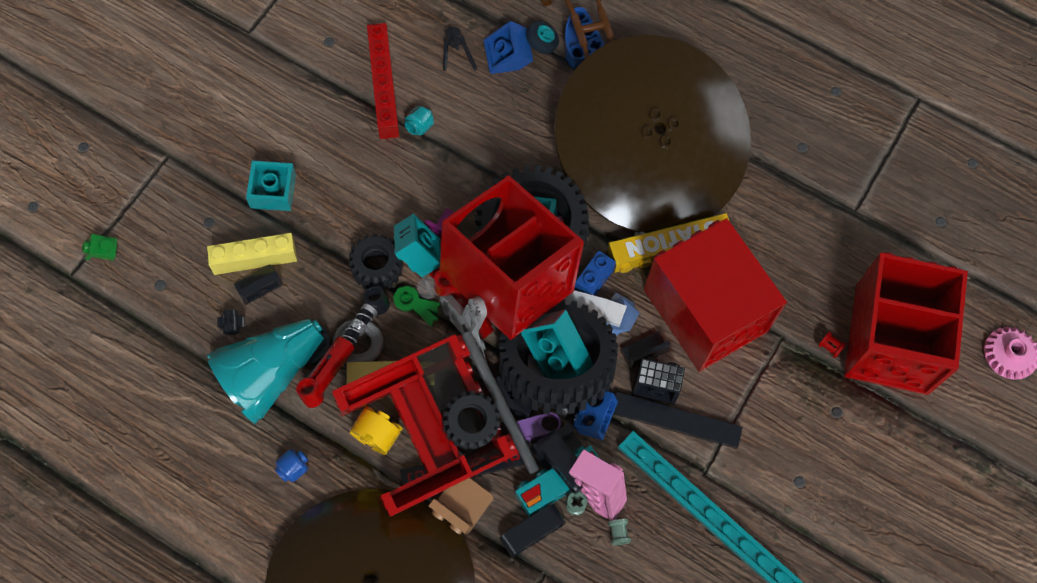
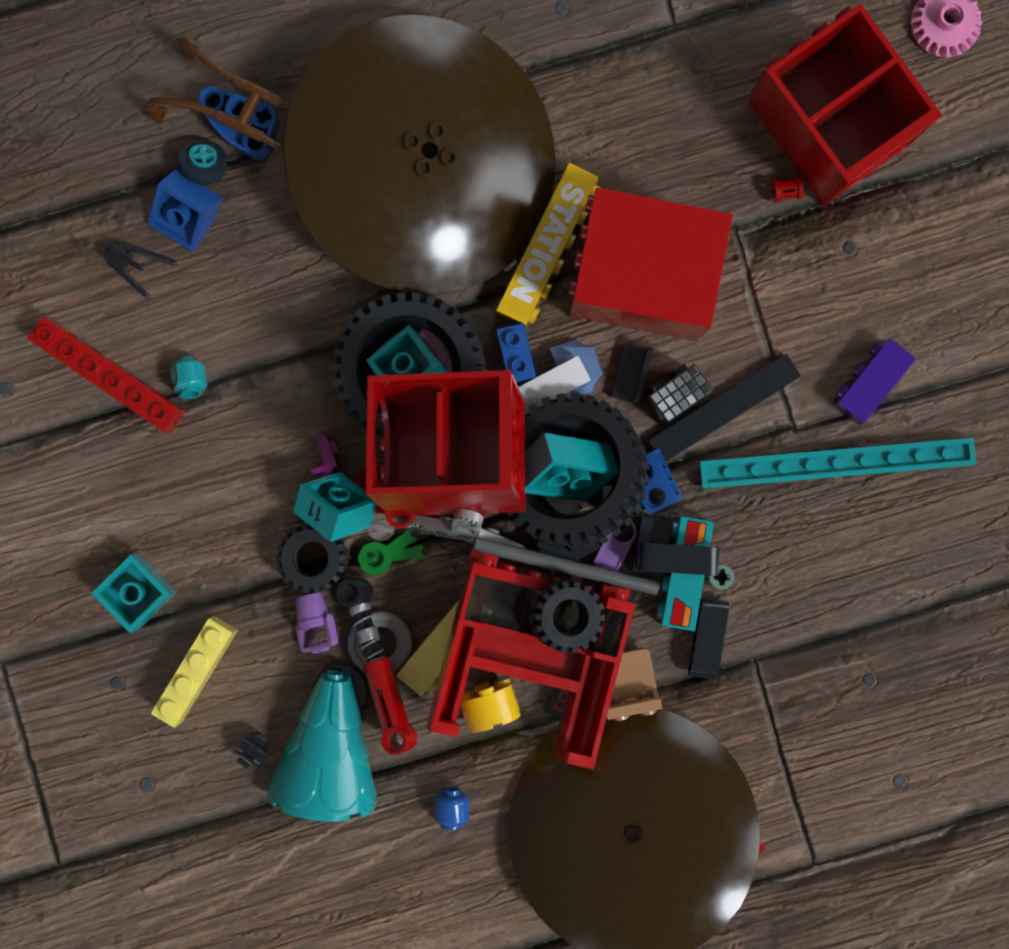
camera: 40 degrees left, 20 degrees up
green bracket [82,234,117,261] -> none
black panel [234,265,283,305] -> none
bright pink wedge [569,450,627,521] -> none
sand green bush [608,519,631,546] -> none
none -> medium lavender piece [295,593,338,654]
none -> dark purple brick [833,338,916,425]

